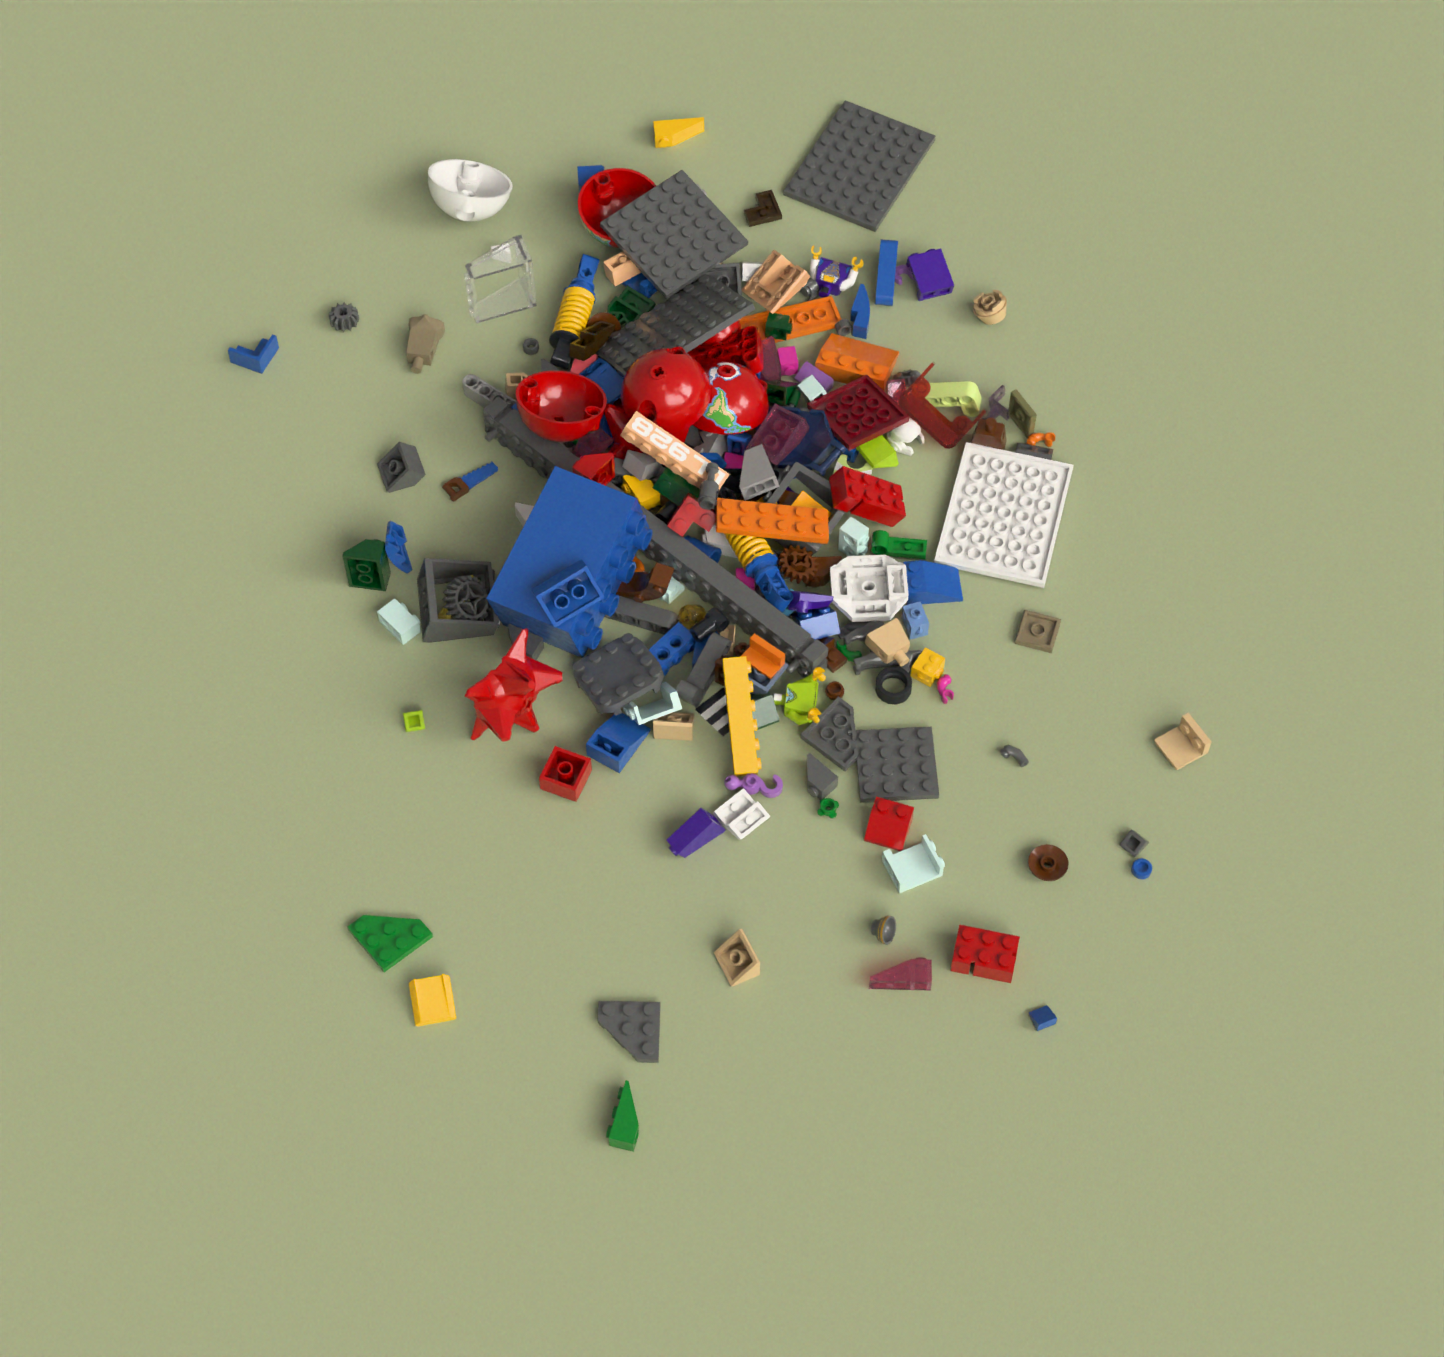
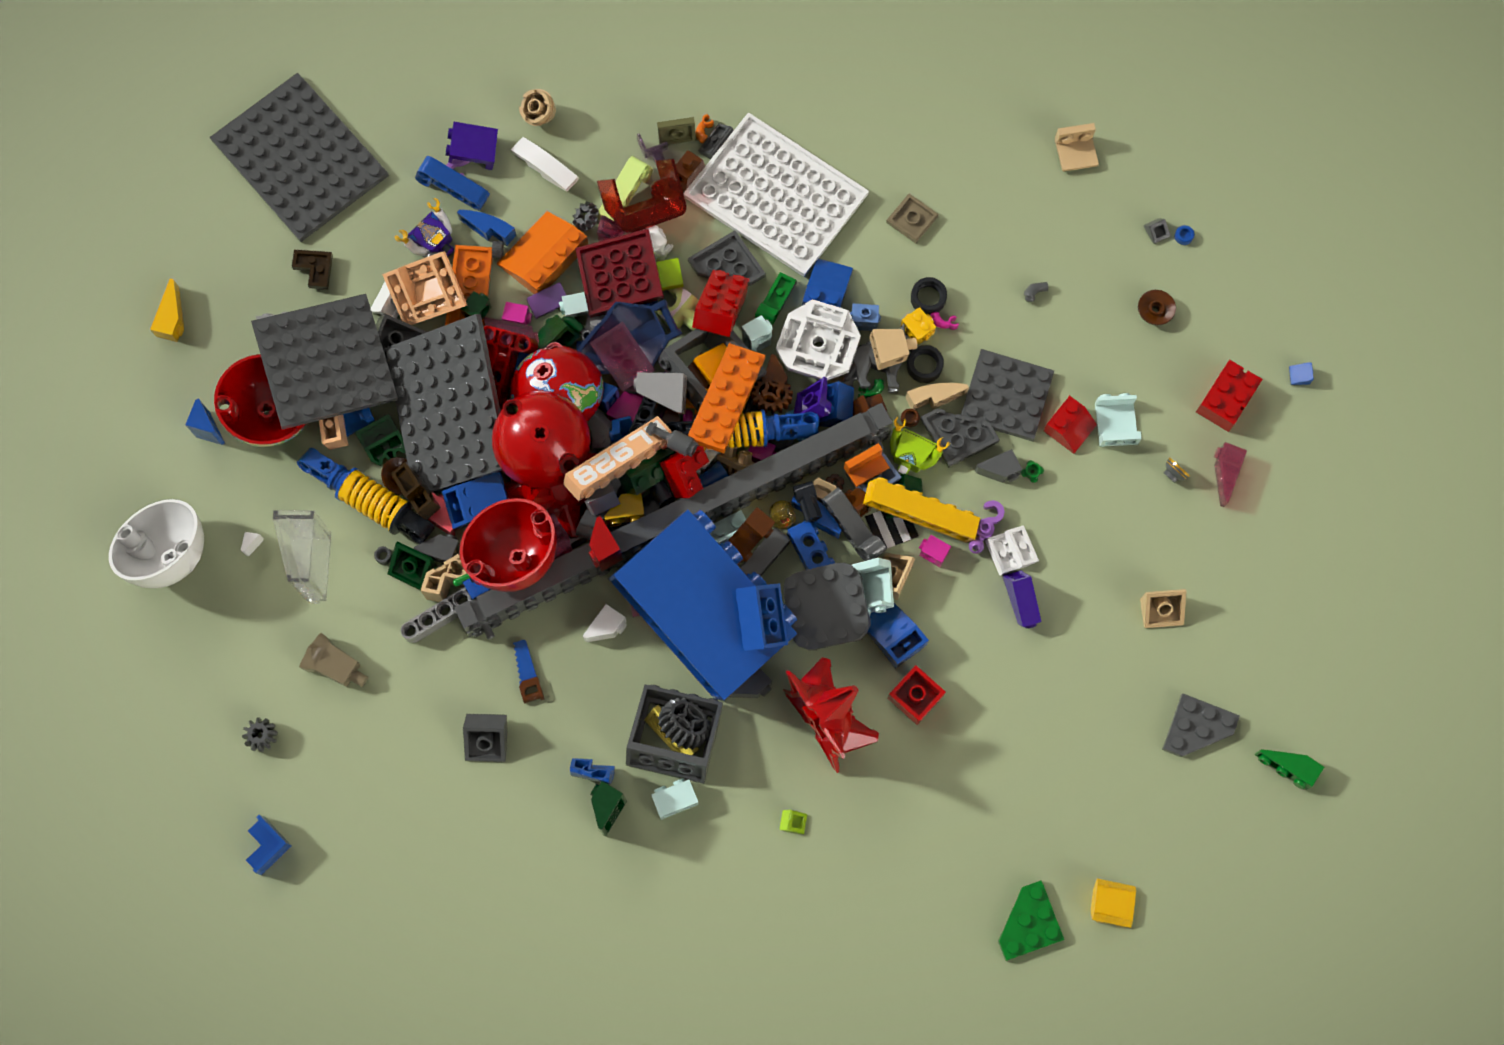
camera: 70 degrees left, 15 degrees up
none -> dark green slope [387,541,437,591]
none -> white slope [511,137,579,192]
none -> dark grey plate [688,231,766,286]
none -> tan hips [716,445,755,476]
none -> tan slope [906,383,969,410]
none -> black tyre [911,277,947,315]
none -> dark pink brick [919,535,951,568]

